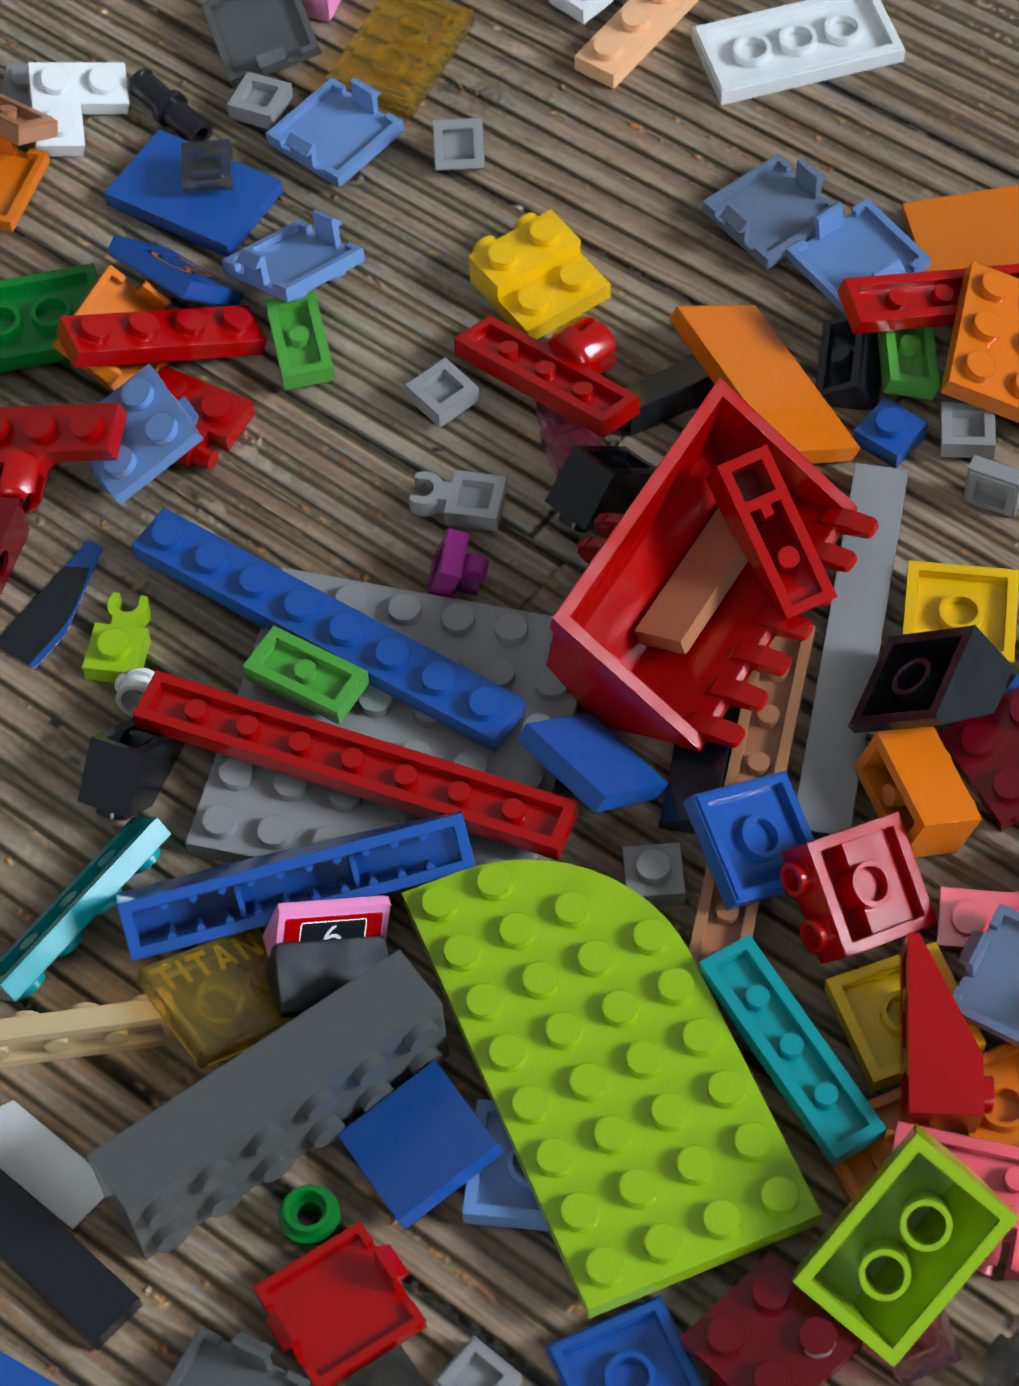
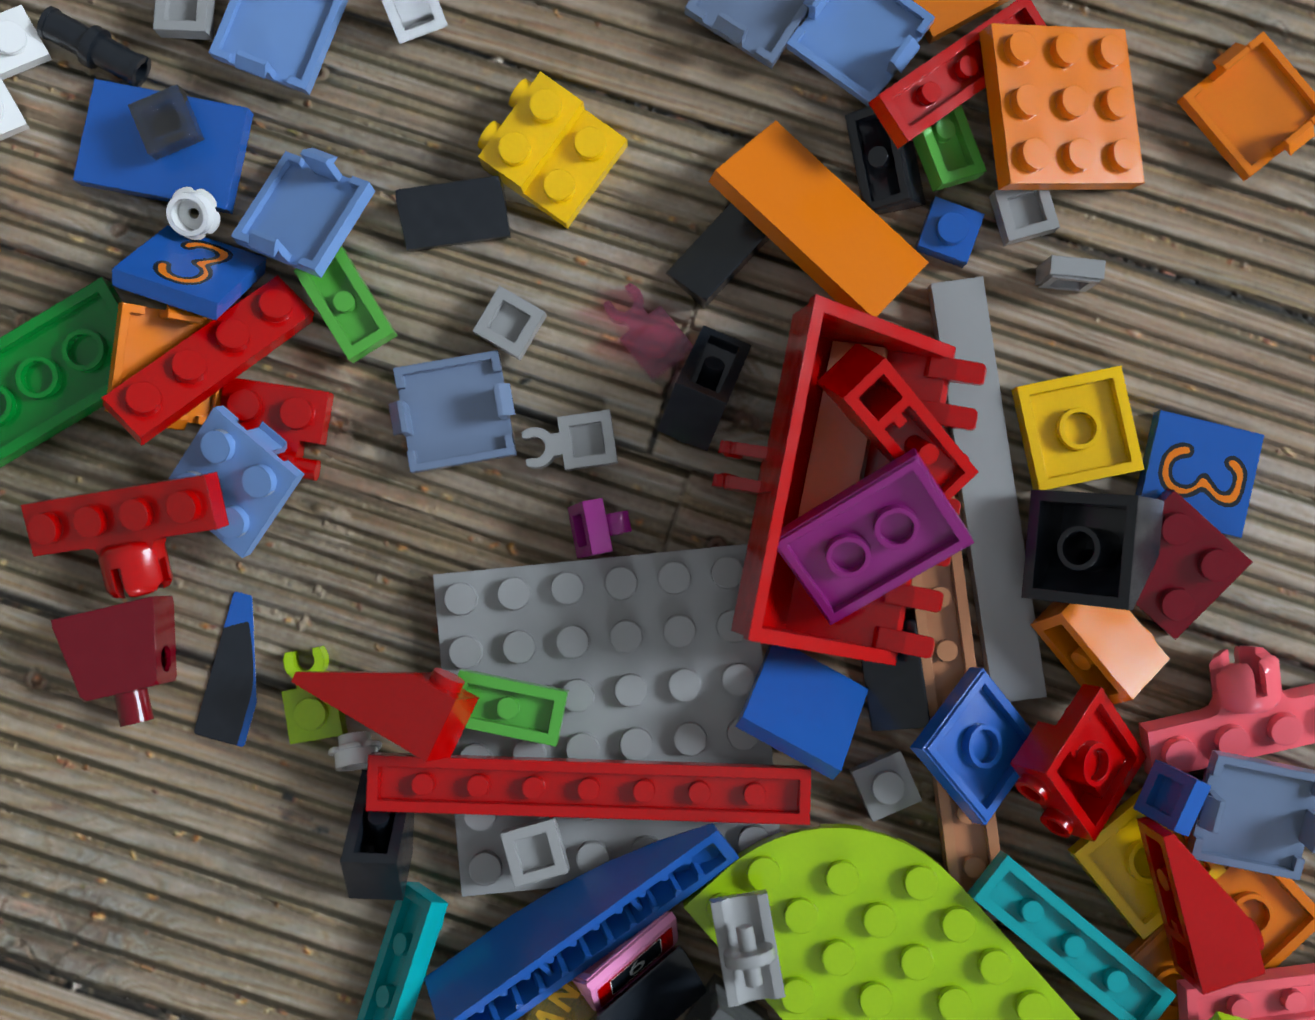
camera: 20 degrees left, 30 degrees up
blue plate [131,508,526,752] -> none
red plate [453,315,640,439] -> none
none -> white plate [166,187,220,240]
none -> red slope [291,668,479,762]
none -> sand blue piece [388,350,517,474]
none -> black slope [395,176,511,252]
none -> light grey plate [500,817,570,888]
none -> light grey hips [710,889,785,1008]
none -> magenta tile [777,448,974,625]
none -> blue plate [1133,759,1211,837]

